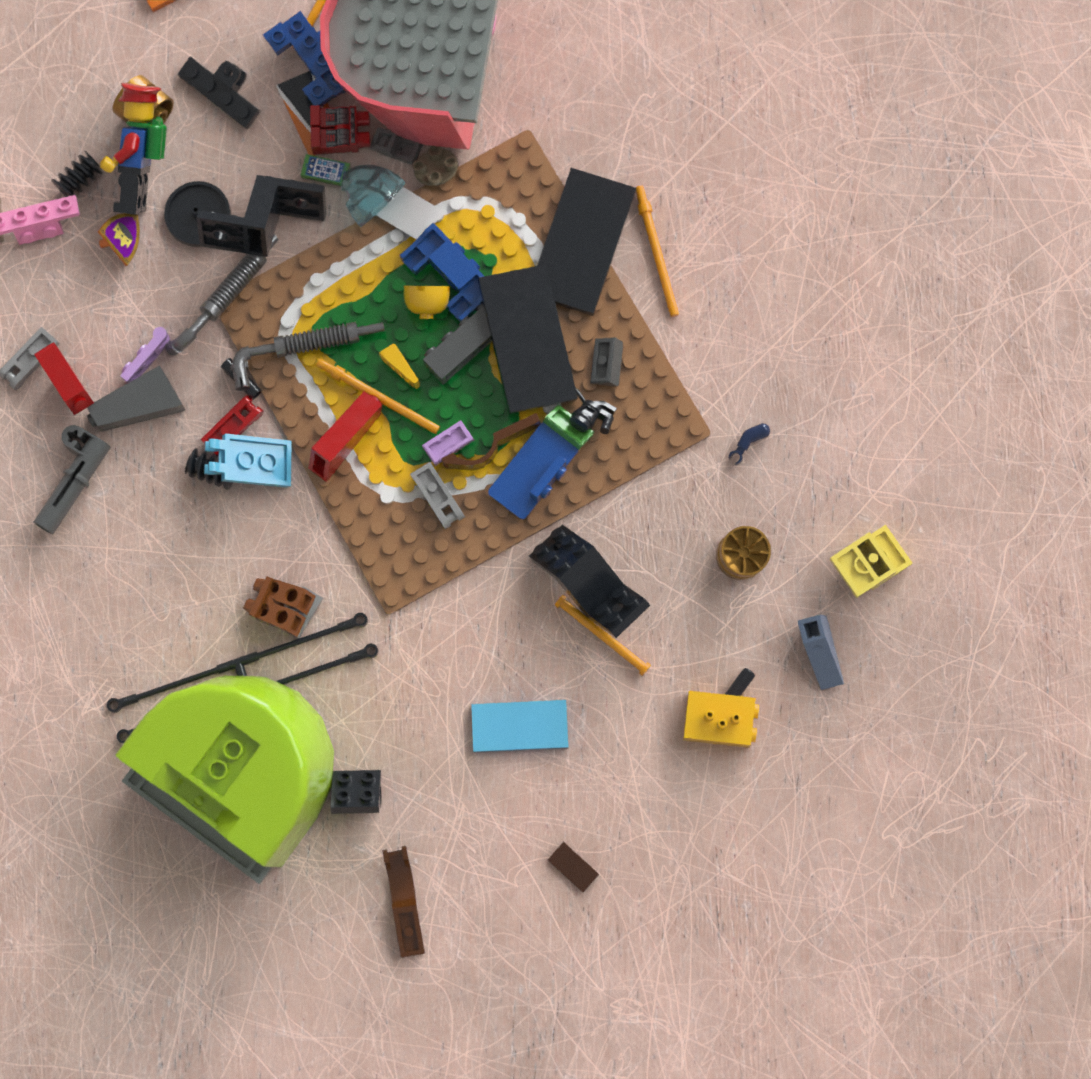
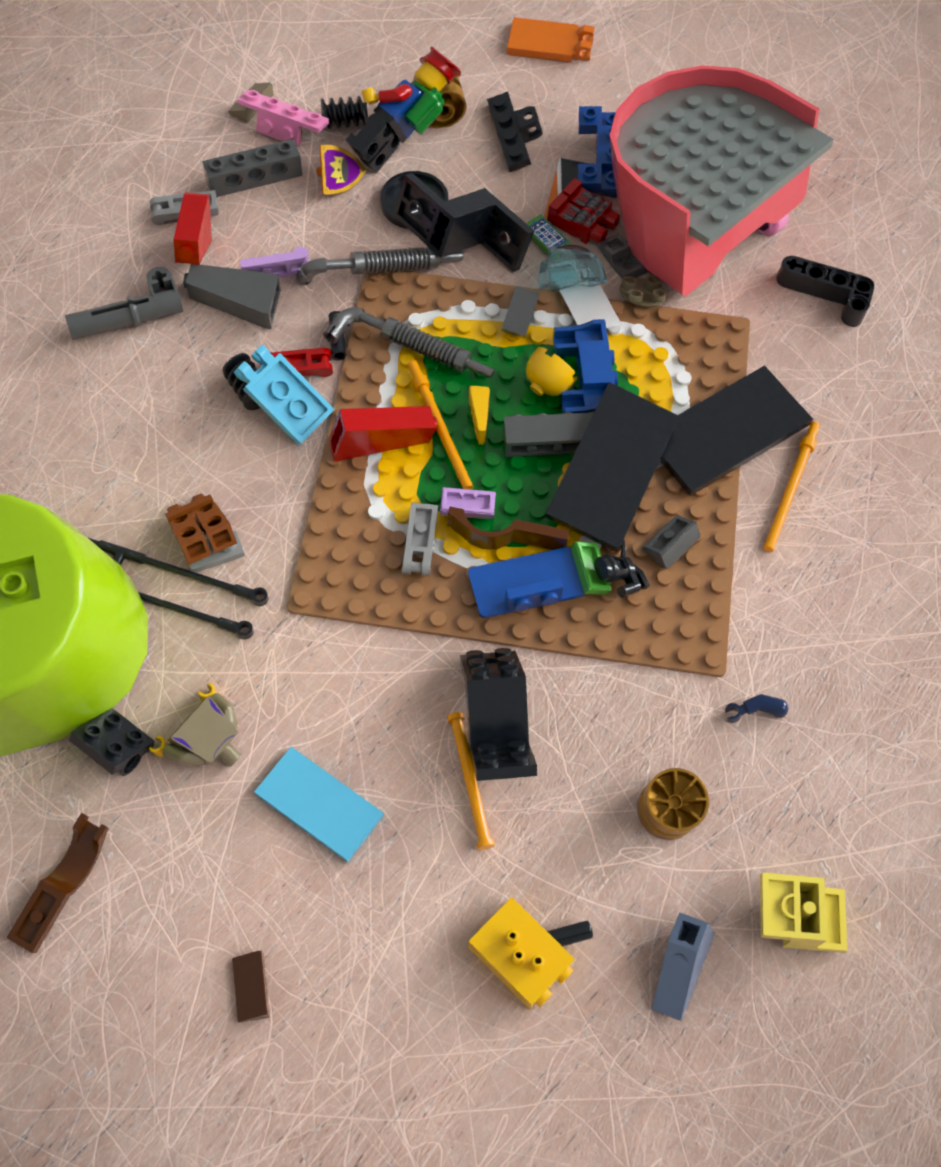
camera: 30 degrees right, 15 degrees down
none -> dark tan torso [149,683,242,767]
none -> dark grey brick [202,139,303,197]
none -> dark grey slope [501,286,540,338]
none -> black beam [776,255,875,327]

